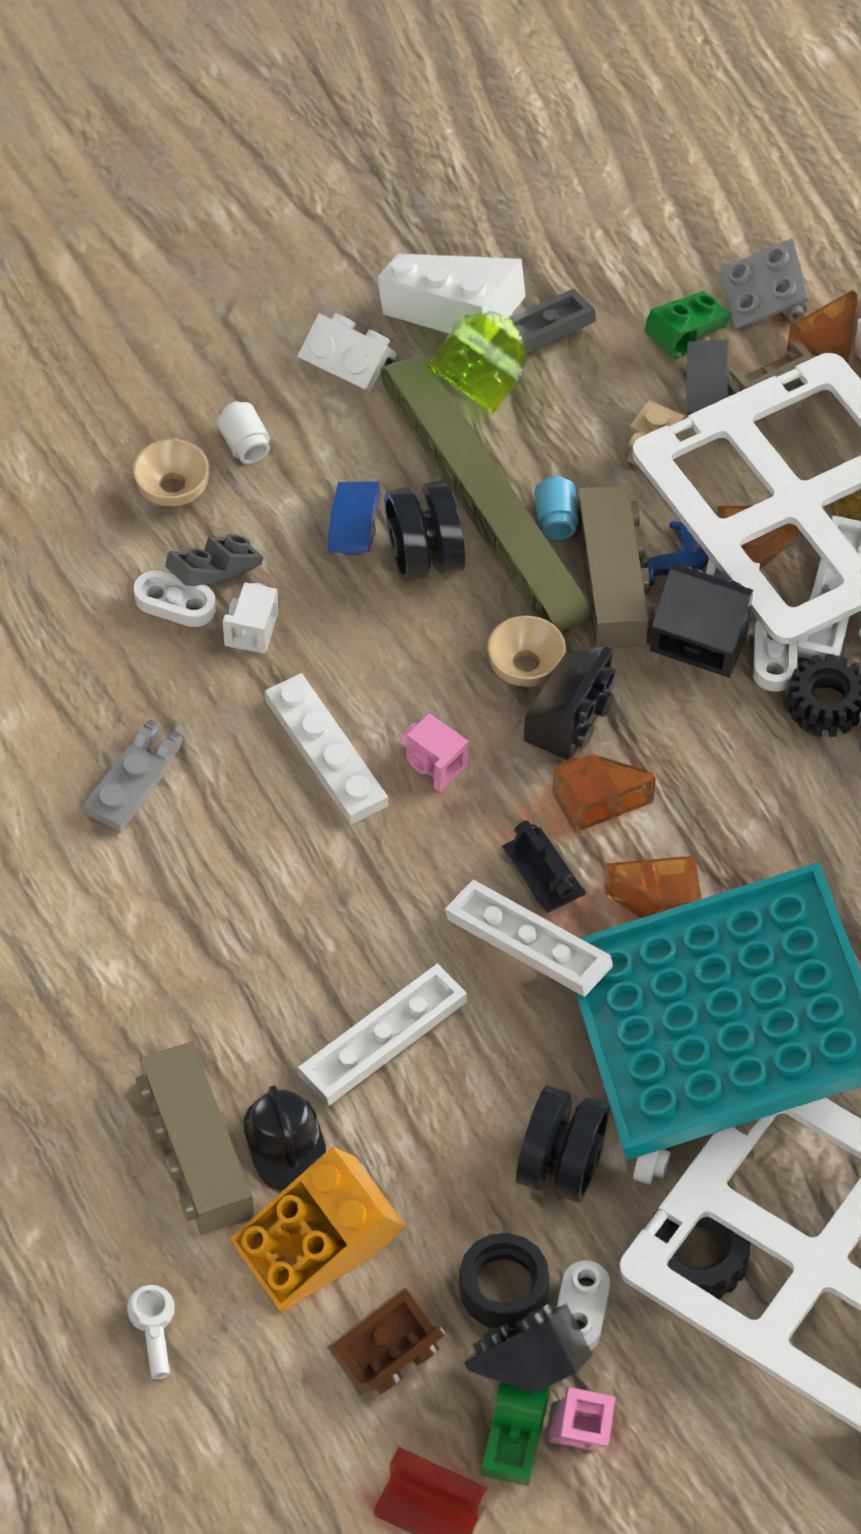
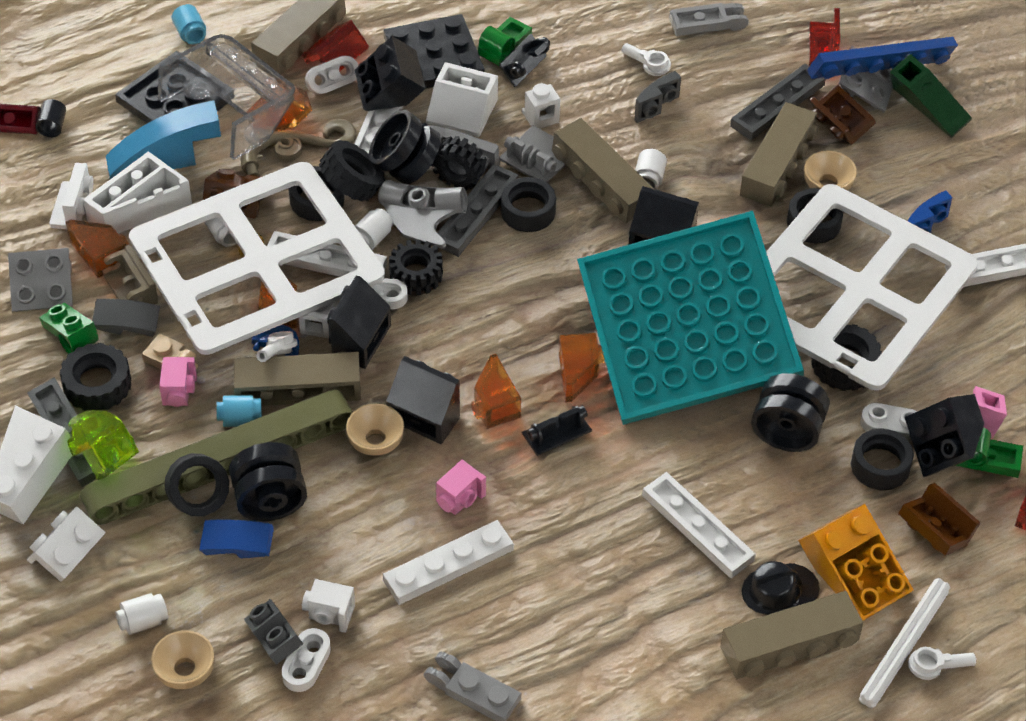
camera: 90 degrees left, 5 degrees down
white plate [445,880,613,997] -> none
none -> black tyre [60,343,131,412]
none -> bright pink brick [159,357,197,407]
none -> black tyre [165,453,230,516]
none -> white plate [256,331,298,362]
none -> white axle [859,578,950,708]

